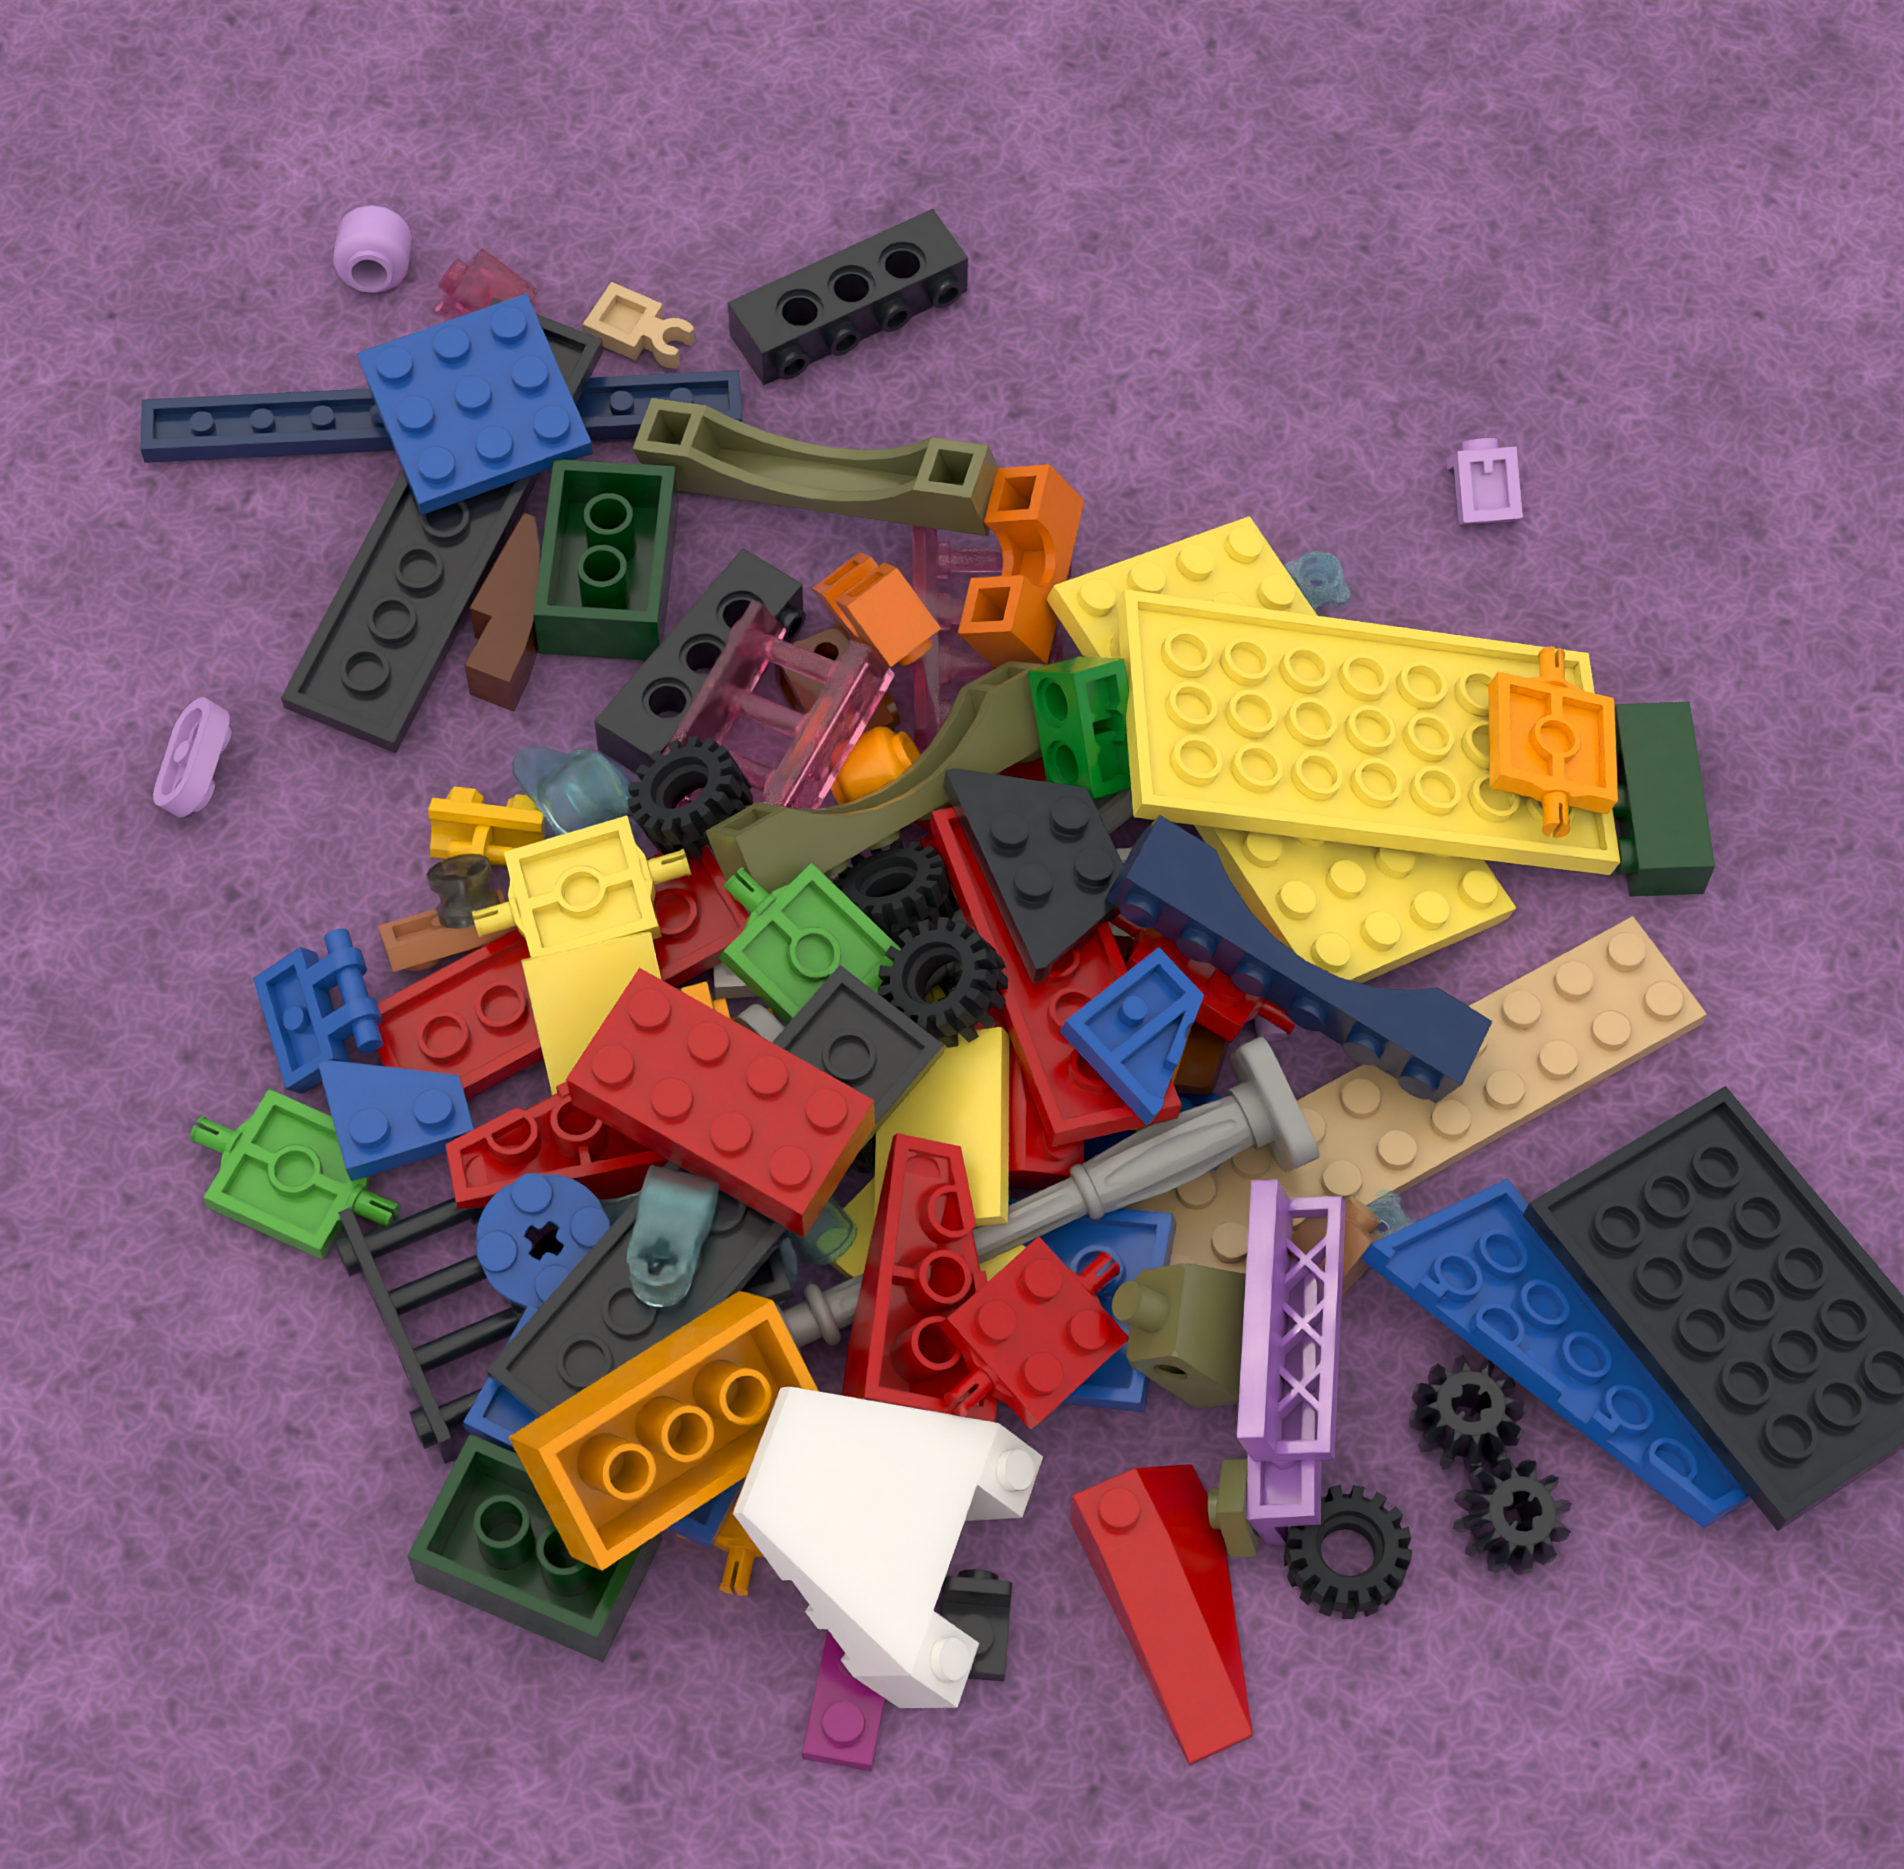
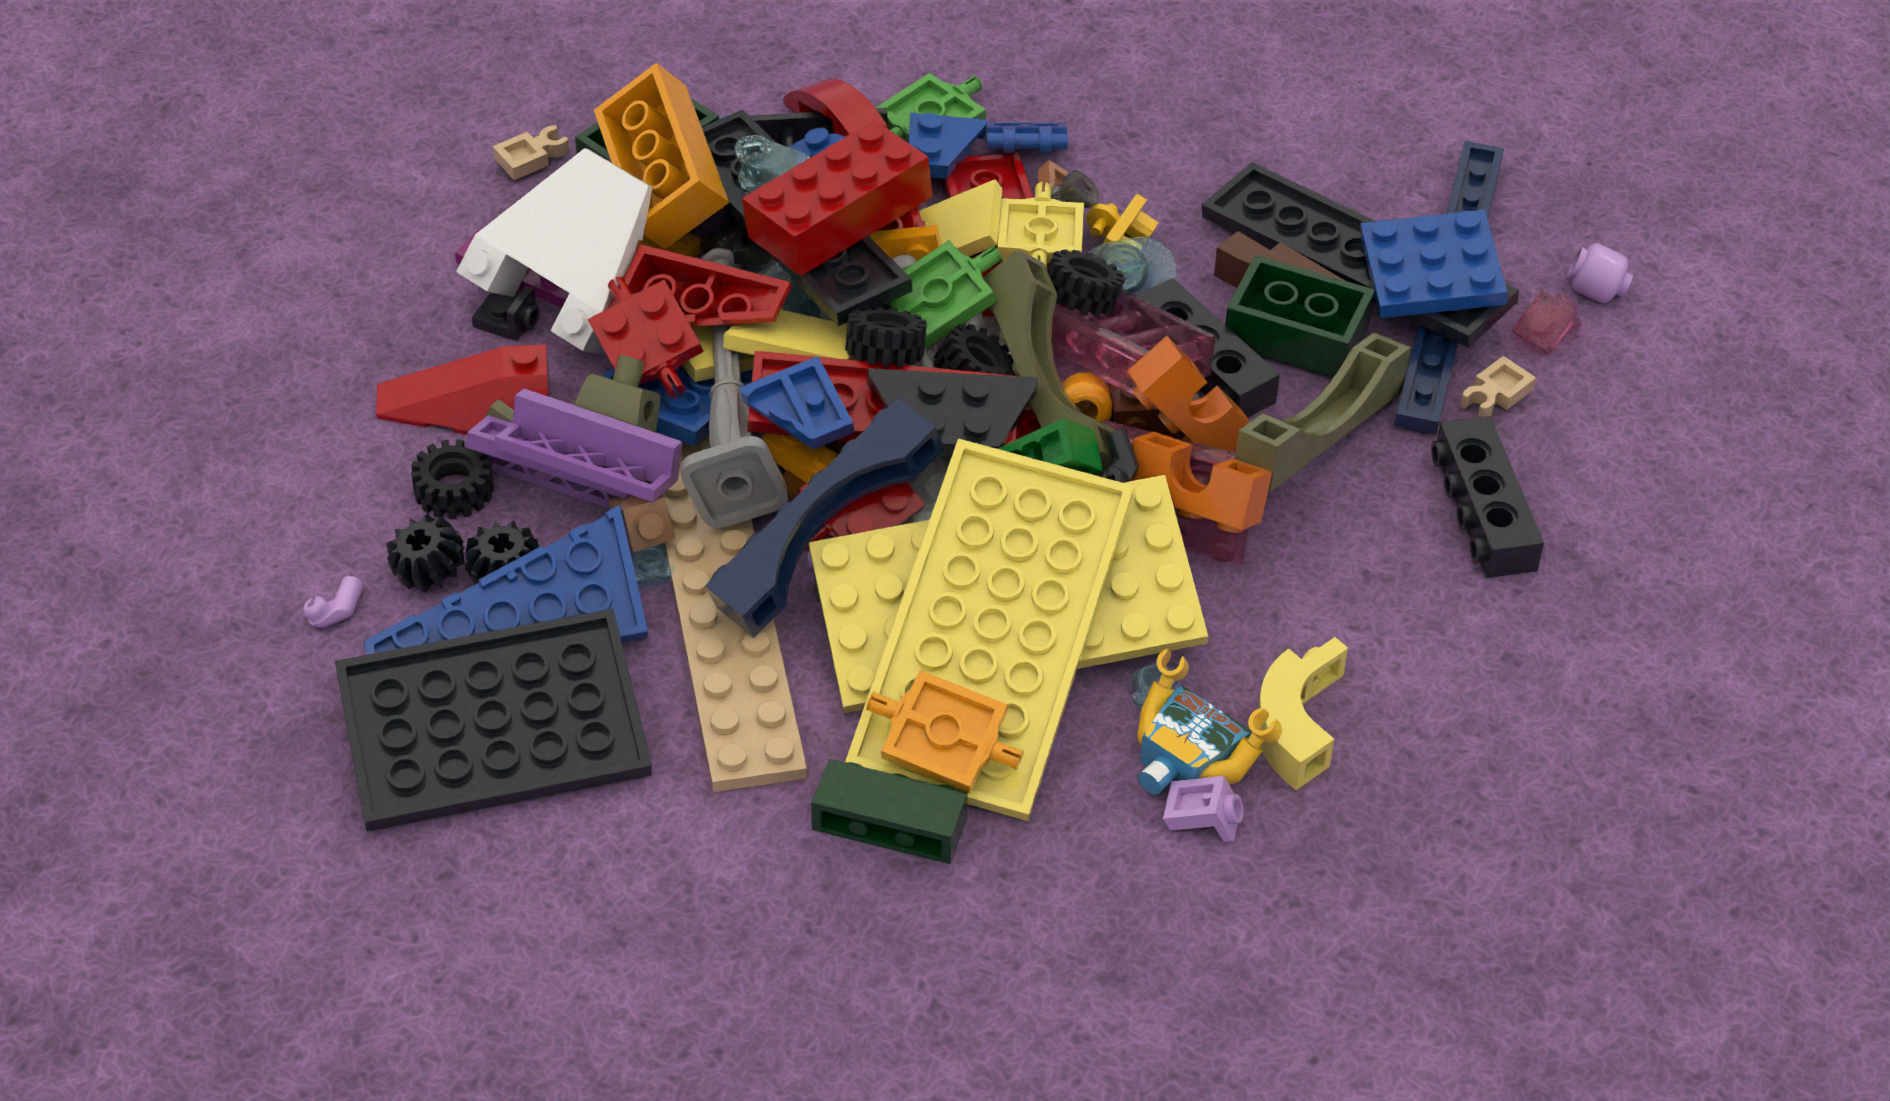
camera: 110 degrees right, 15 degrees down
lavender plate [153,697,232,818] -> none
none -> lavender arm [303,576,364,628]
none -> tan plate [493,125,569,180]
none -> red slope [783,79,888,137]
none -> black arm [1101,429,1139,483]
none -> torso [1137,649,1282,795]
none -> light yellow arch [1258,637,1348,790]

